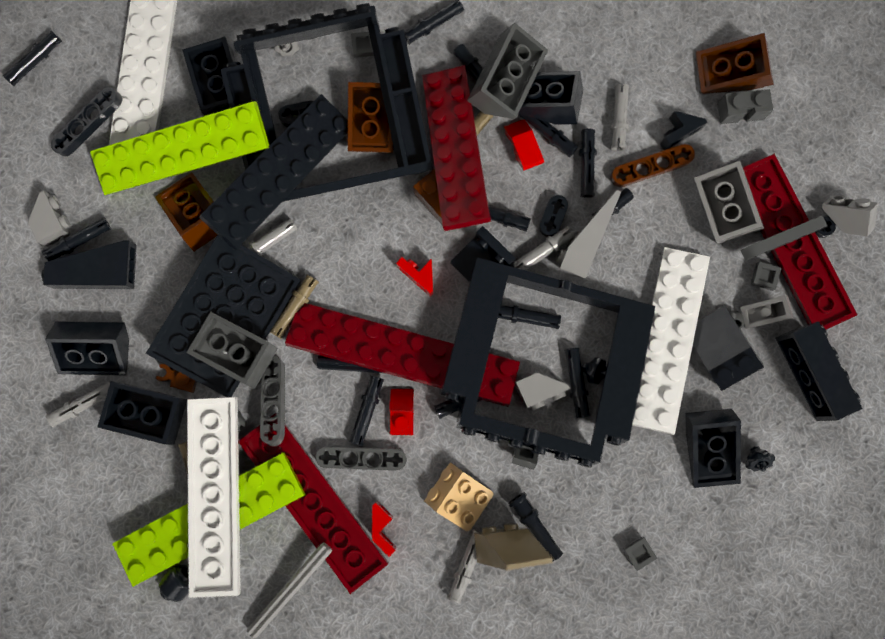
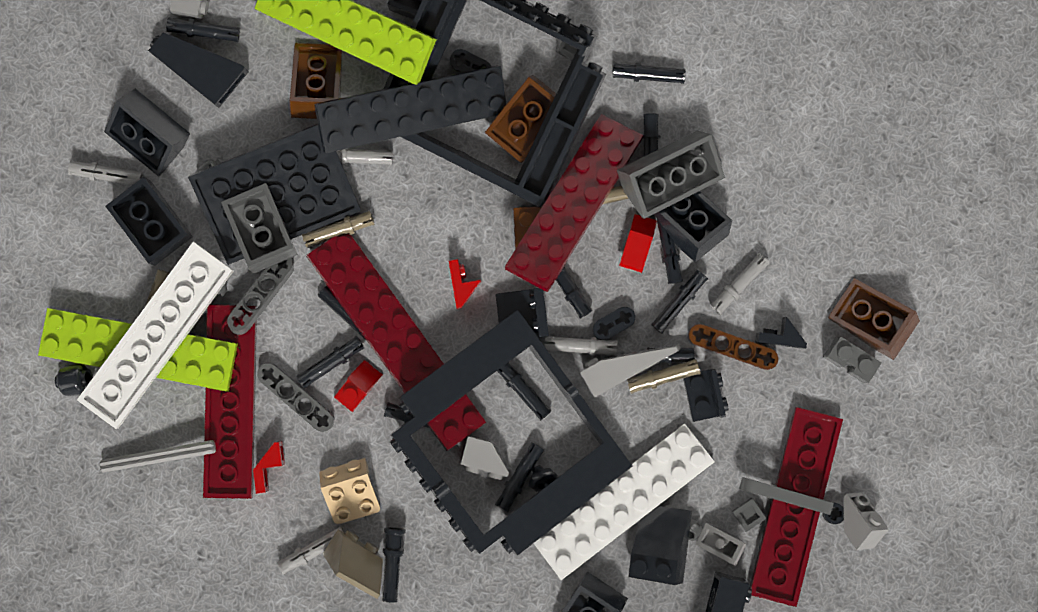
camera: 40 degrees right, 5 degrees up
reddish brown plate [155,364,197,393] -> none
dark grey plate [512,446,539,470] -> none
light grey brick [694,161,764,244] -> none
none -> dark tan pin [627,359,701,394]
none -> black bracket [683,369,729,422]

